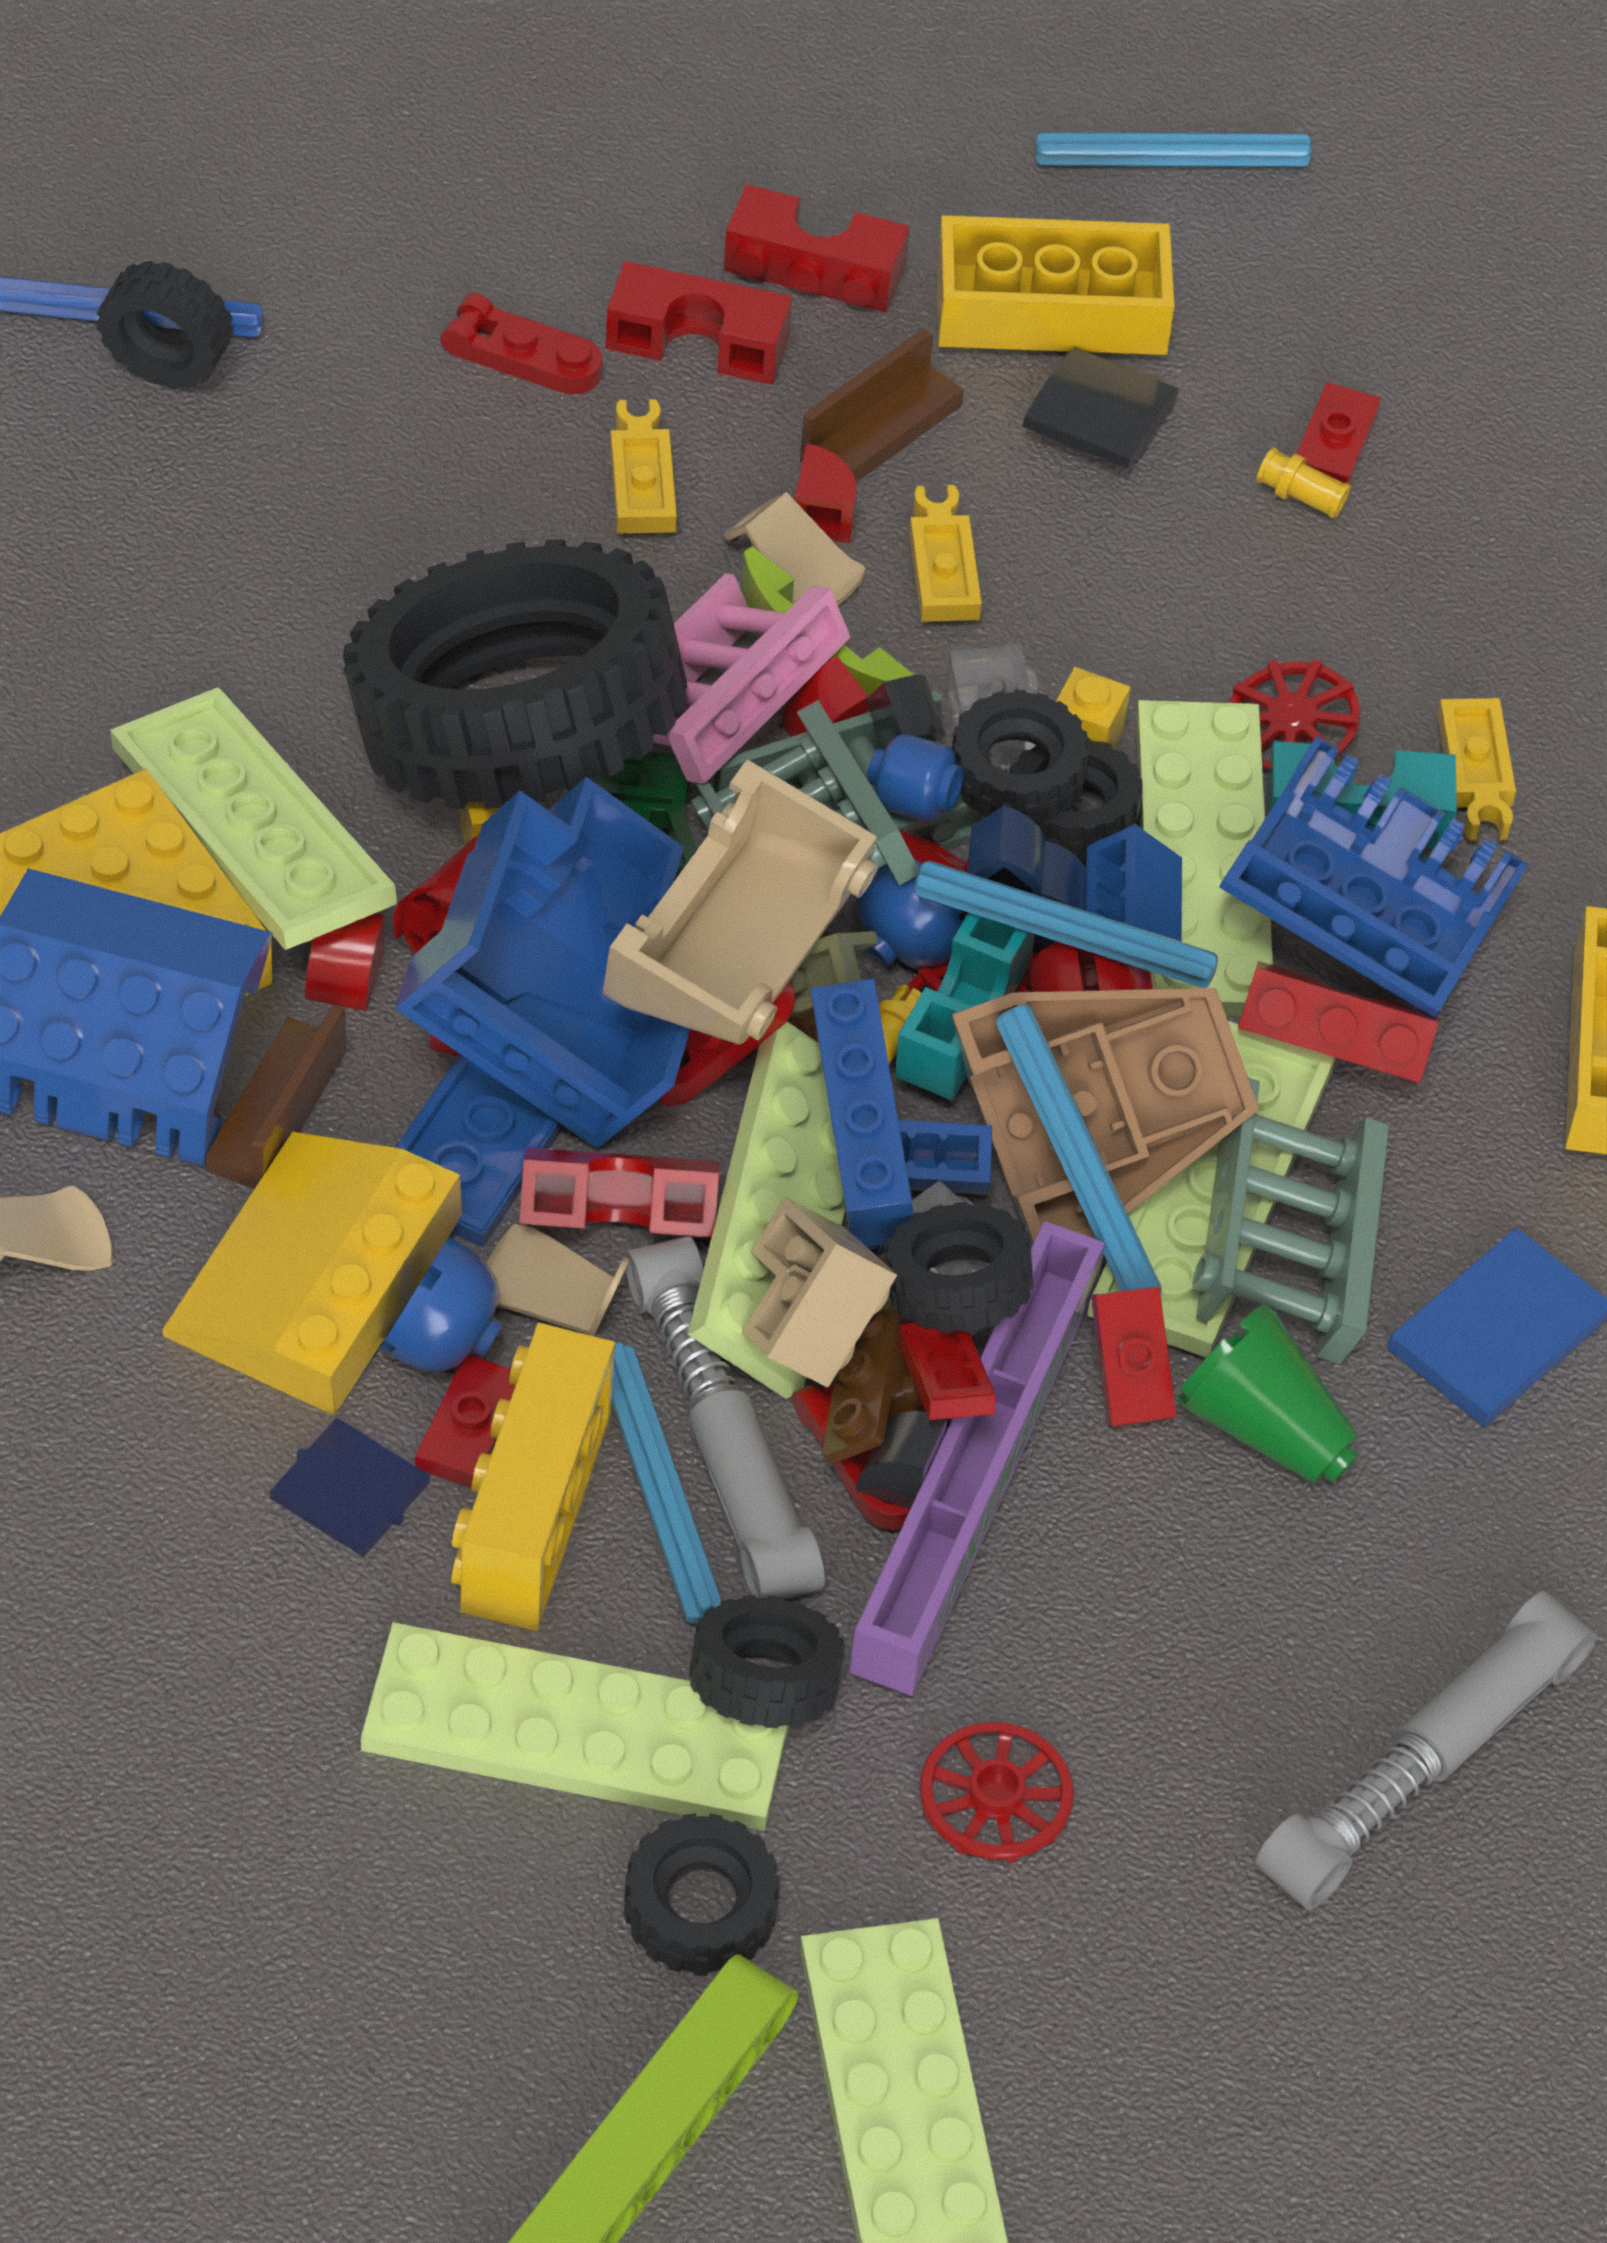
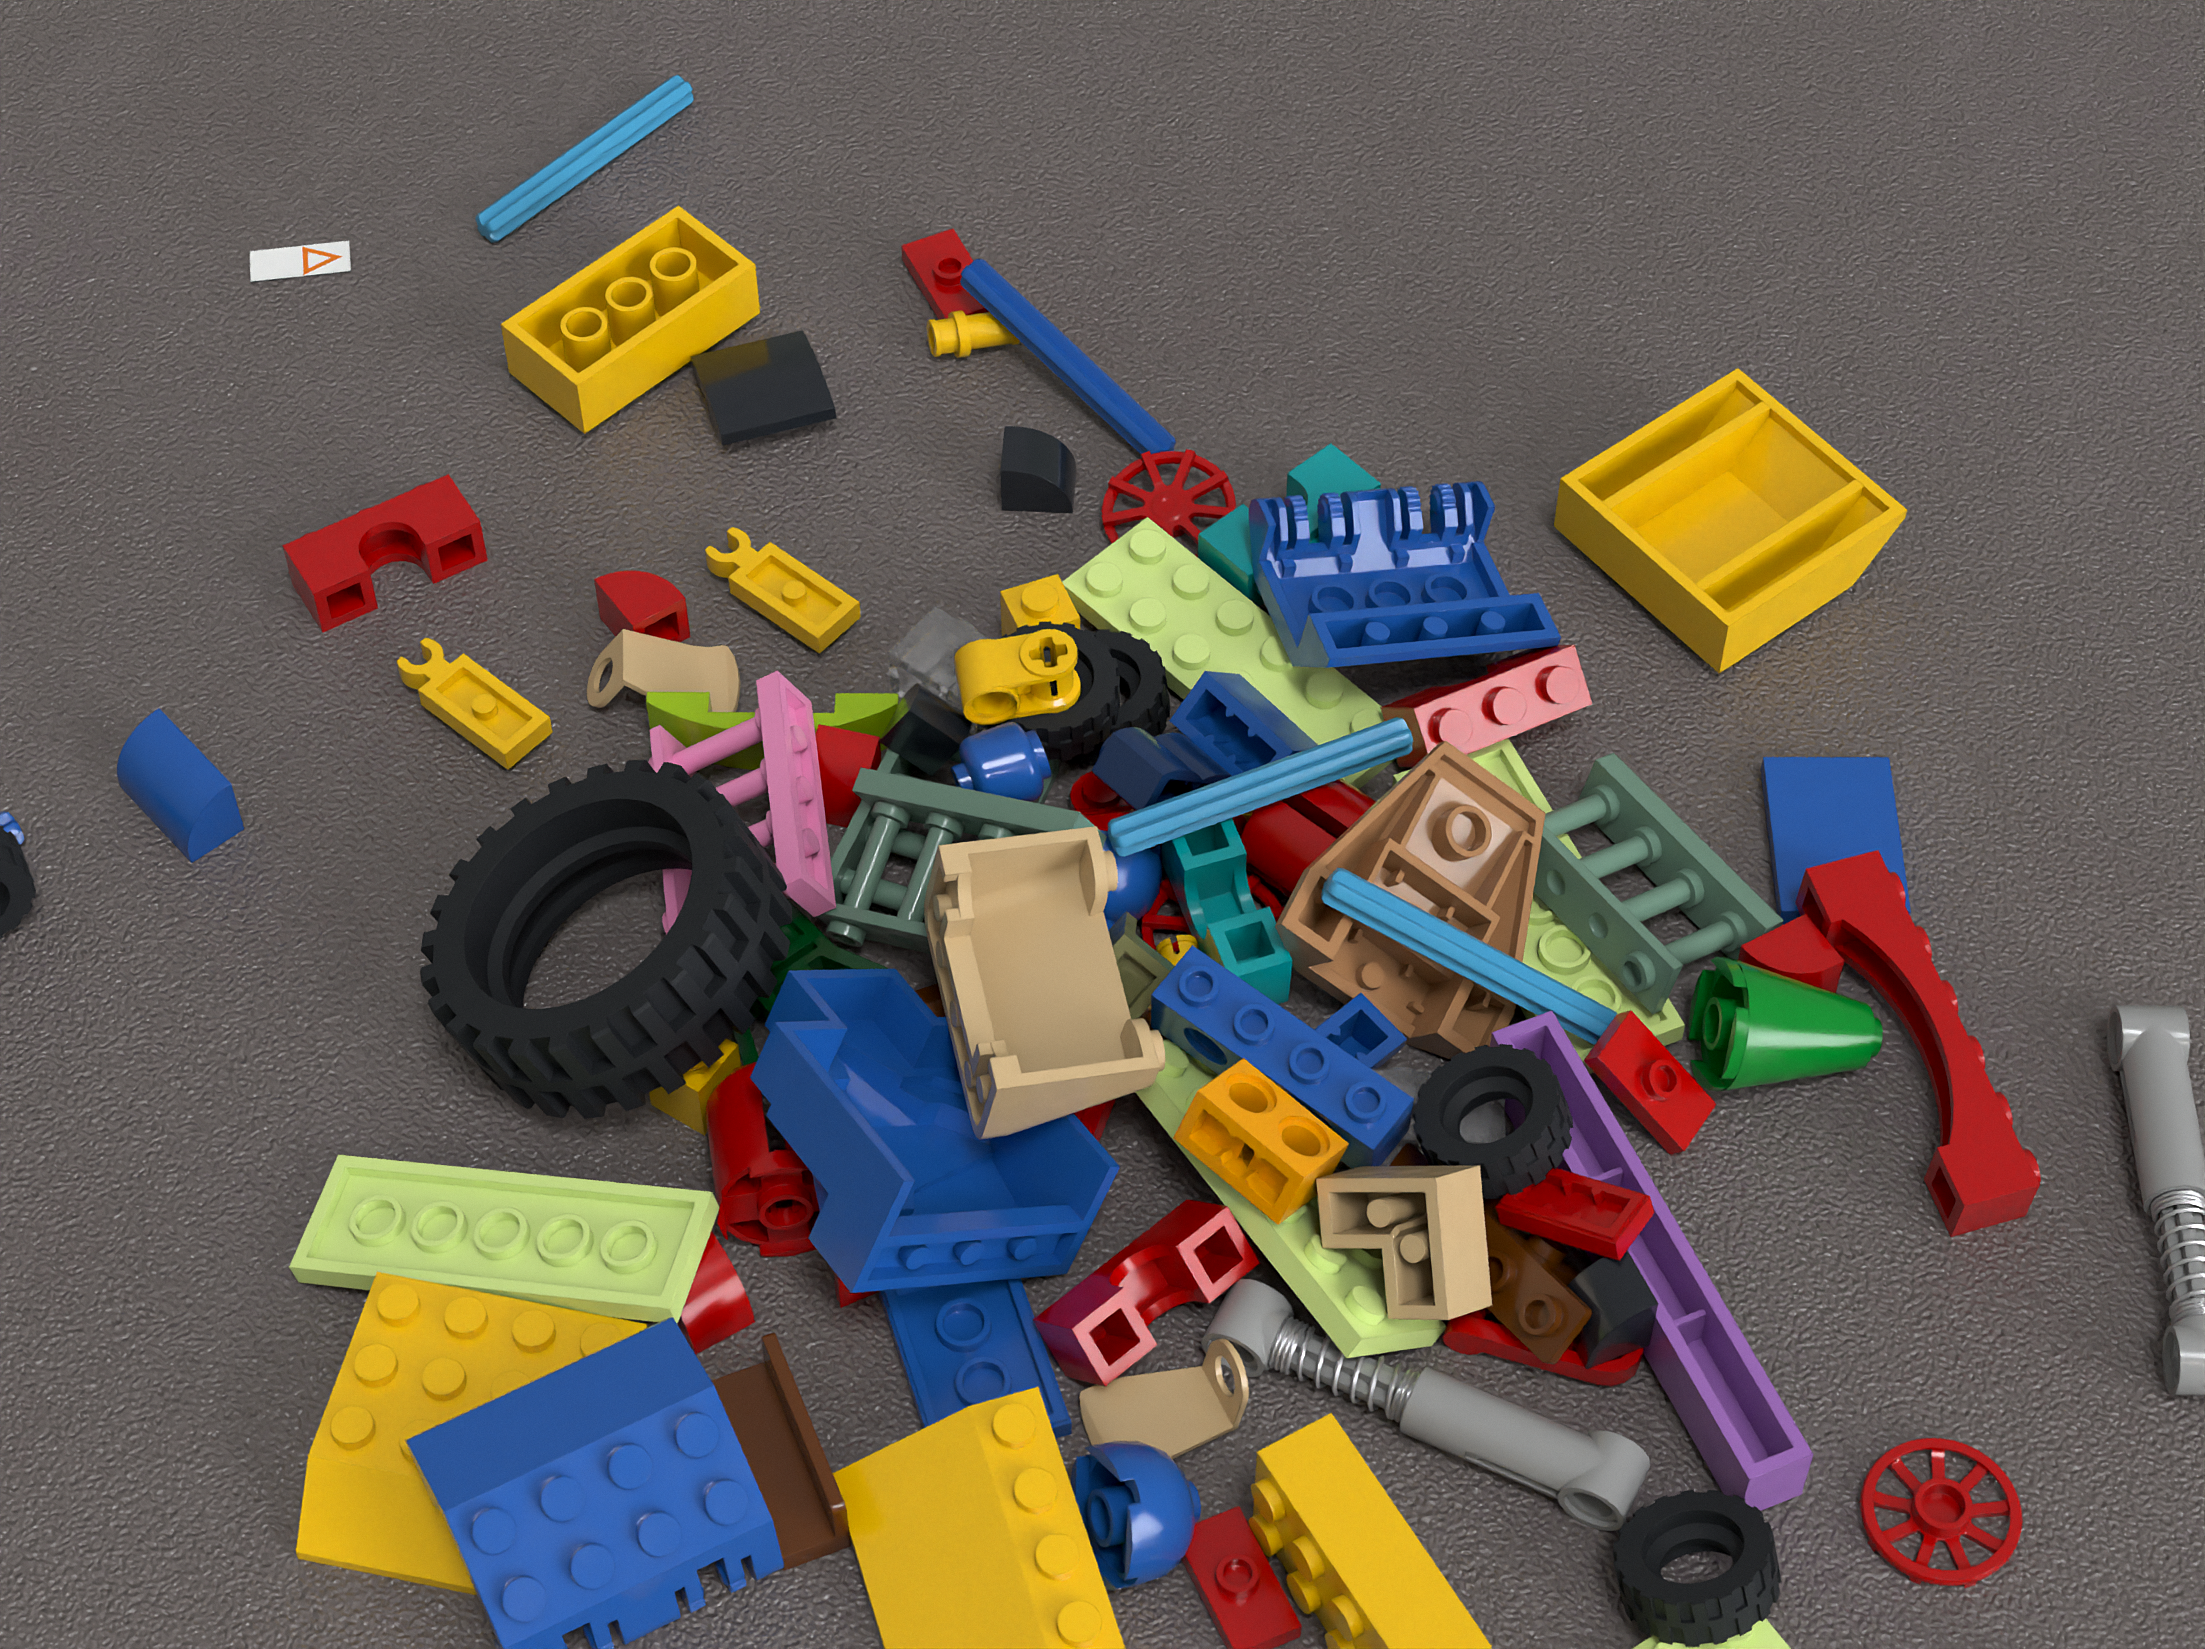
camera: 40 degrees left, 0 degrees up
red plate [440,293,603,395] -> none
dark azure axle [612,1341,721,1623] -> none
red arch [723,184,910,313] -> none
reddish brown panel [800,328,964,482] -> none
yellow plate [1437,698,1516,840] -> none
none -> blue brick [117,708,244,863]
none -> white sticker [250,241,351,282]
none -> yellow piece [954,629,1081,725]
none -> blue axle [960,258,1176,454]
none -> black brick [1000,426,1077,513]
none -> light orange brick [1173,1058,1349,1225]
none -> red brick [1738,914,1844,993]
none -> red arch [1795,850,2041,1237]

